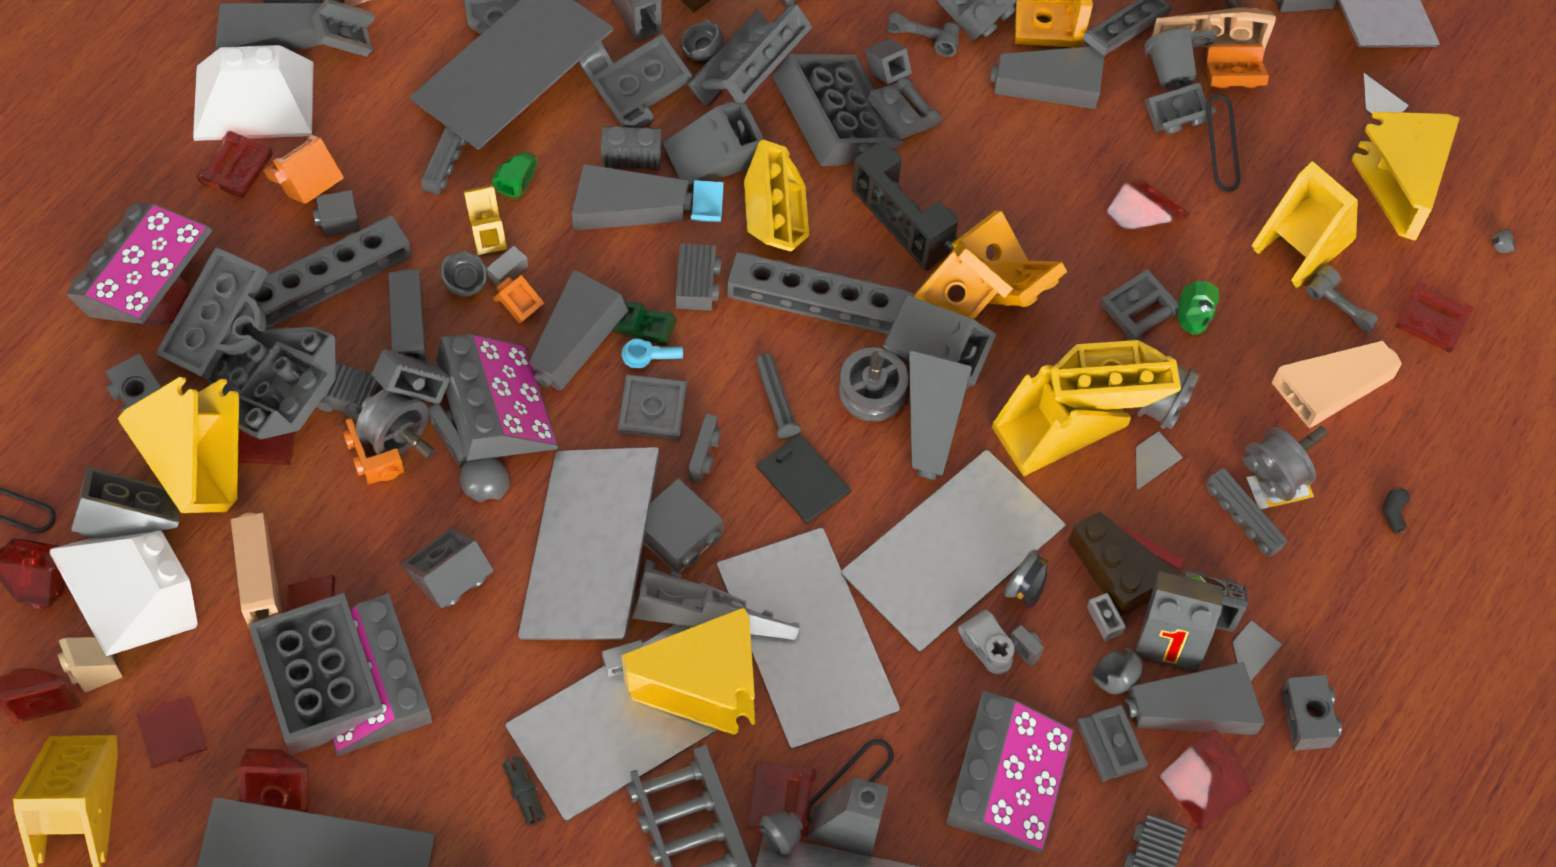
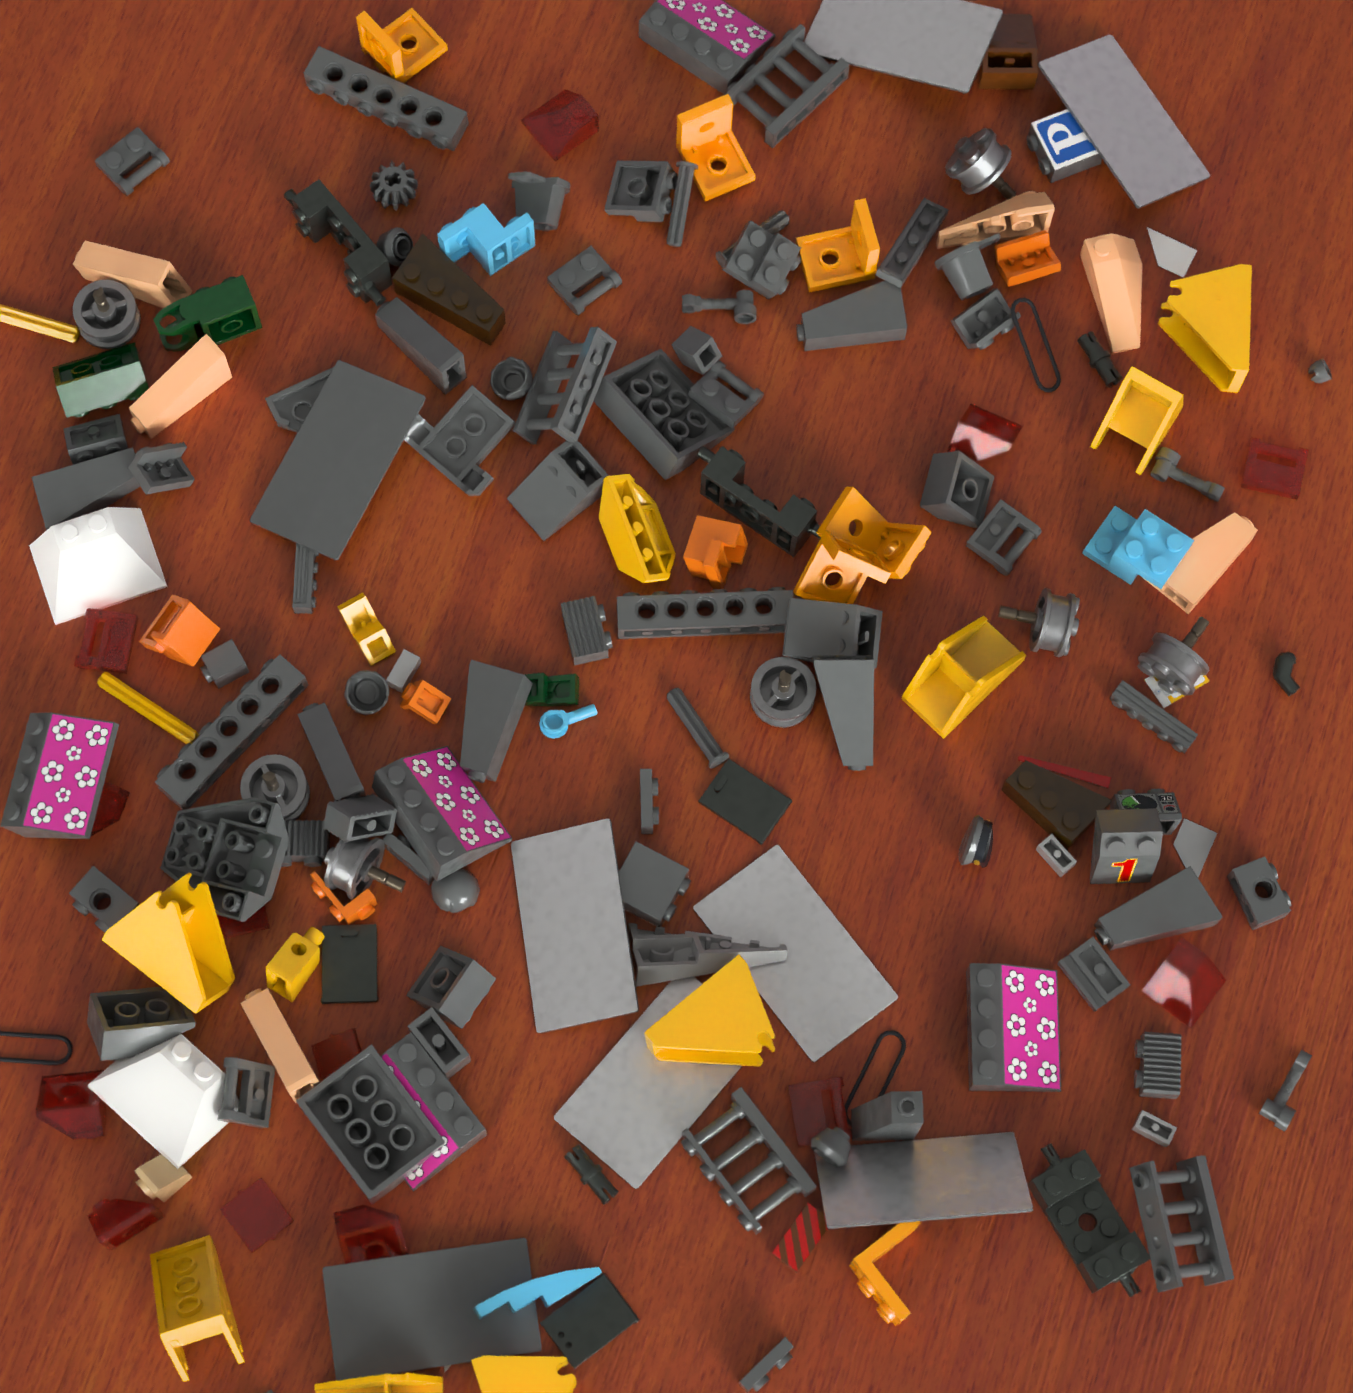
camera: 15 degrees left, 10 degrees up
dark grey plate [155,247,268,380] -> none
green rock [492,151,537,199] -> none
dark grey slope [572,164,693,230] -> none
dark grey brick [601,126,662,171] -> none
light grey piece [602,640,643,677] -> none
flat silver tile [618,375,687,440] -> none
medium azure bracket [691,181,724,222] -> none
flat silver piece [841,450,1065,652] -> none
light grey piece [958,609,1015,674] -> none
flat silver plate [1010,625,1044,667] -> none
yellow wedge [1051,340,1181,411] -> none
dark grey hair [1091,648,1143,694] -> none
light grey sticker [1136,431,1183,490] -> none
green rock [1178,281,1219,335] -> none
none -> yellow axle [97,672,199,744]
none -> dark grey plate [217,1057,275,1128]
none -> flat silver wheel [240,755,310,821]
none -> yellow torso [266,927,325,1002]
none -> pearl dark grey container [321,924,379,1004]
none -> dark grey brick [407,1007,471,1079]
none -> orange plate [683,515,748,589]
none -> dark grey slope [920,451,995,528]
none -> pearl dark grey pin [1077,331,1123,388]
none -> light nougat wedge [1080,233,1142,354]
none -> medium azure bracket [1082,506,1194,589]

